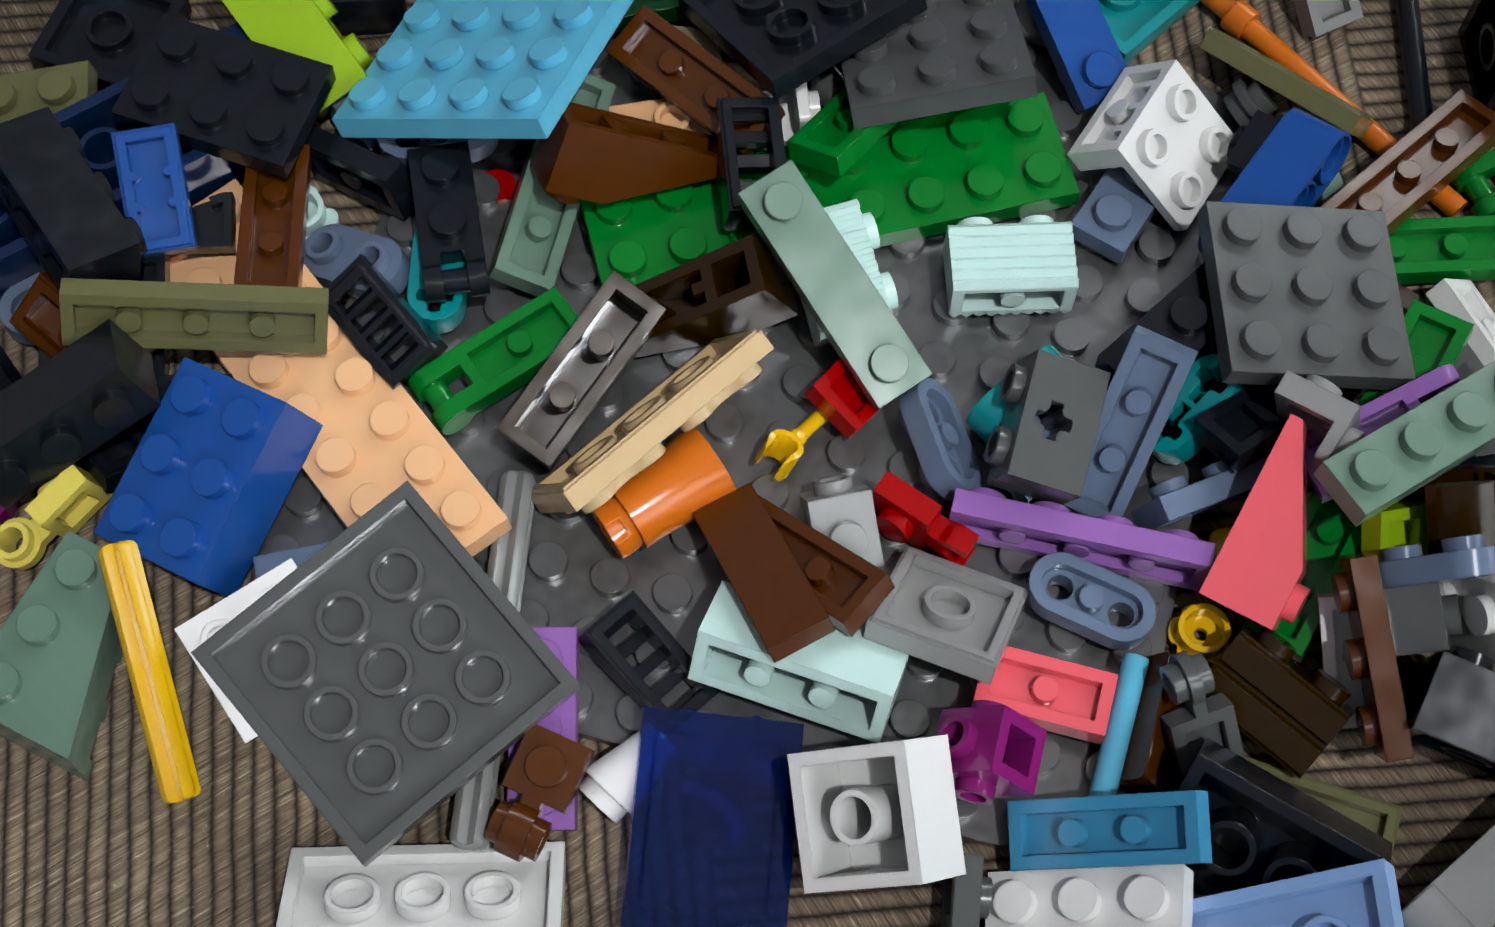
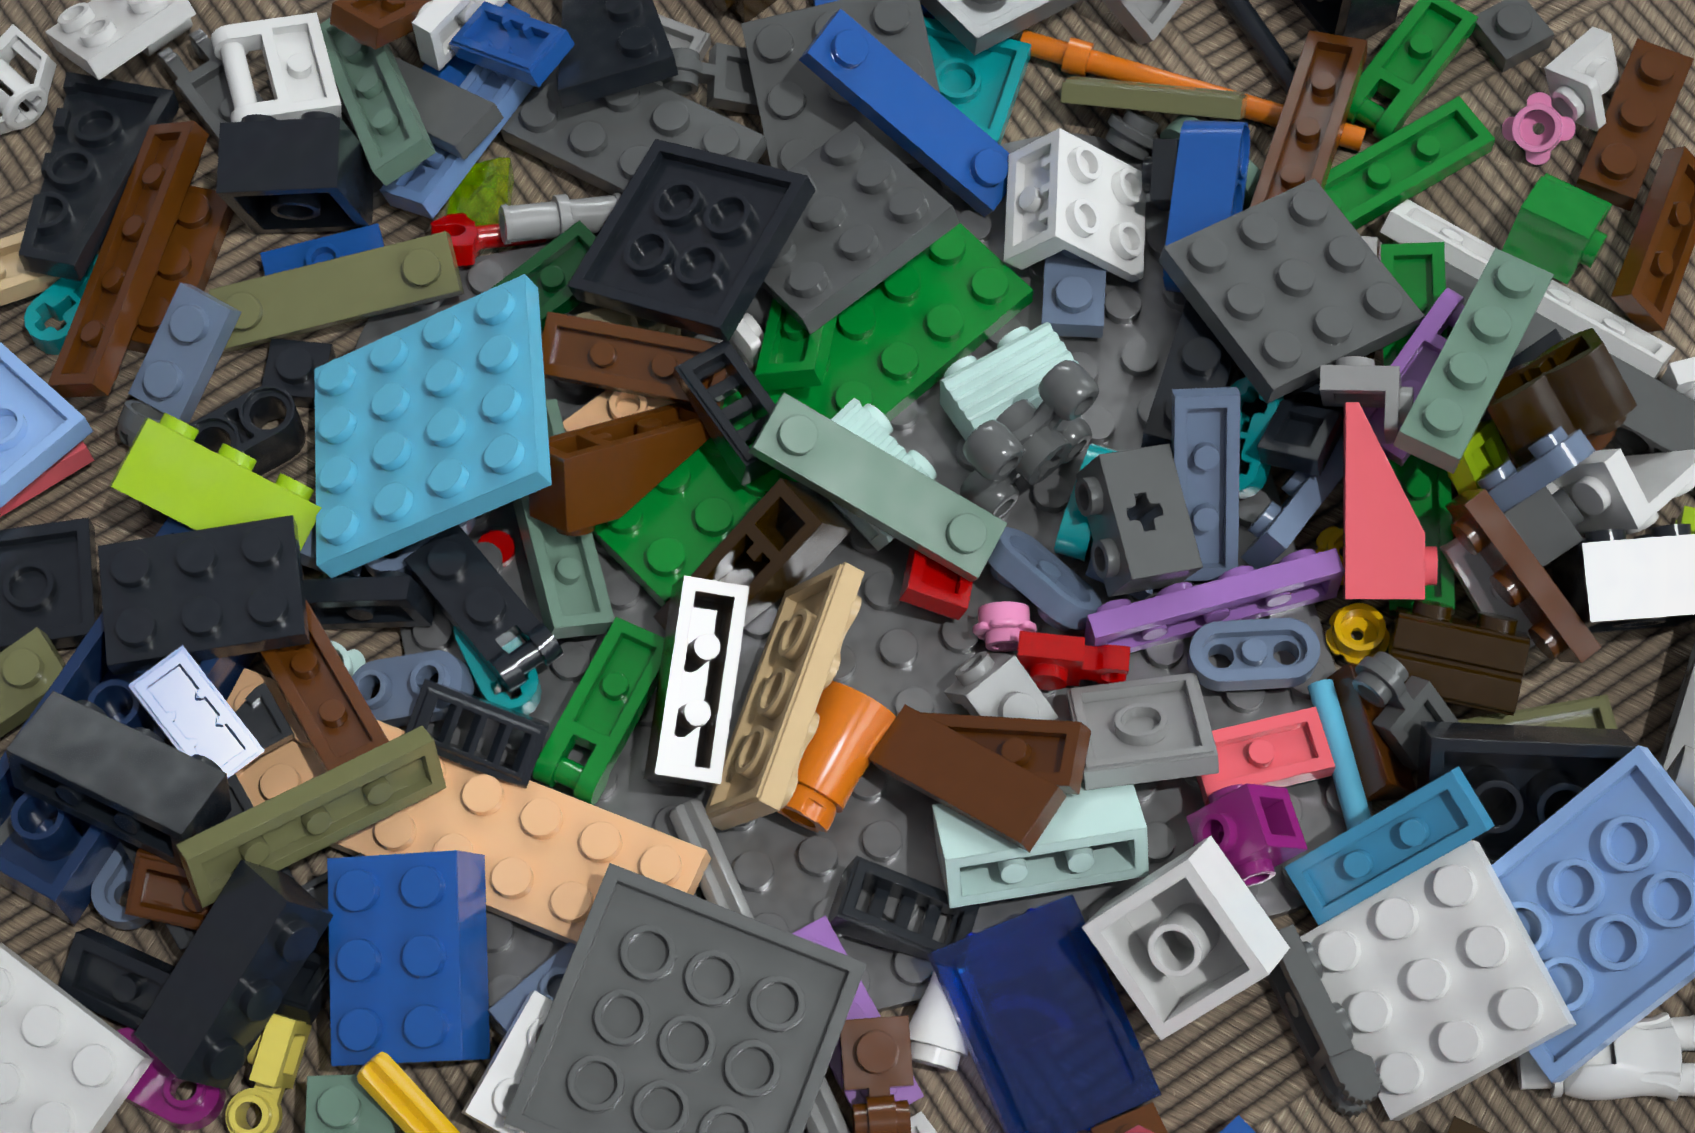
camera: 25 degrees left, 0 degrees up
yellow hand [755,409,828,481] -> none
none -> dark grey gear [960,360,1099,518]
none -> bright pink plate [972,601,1037,652]

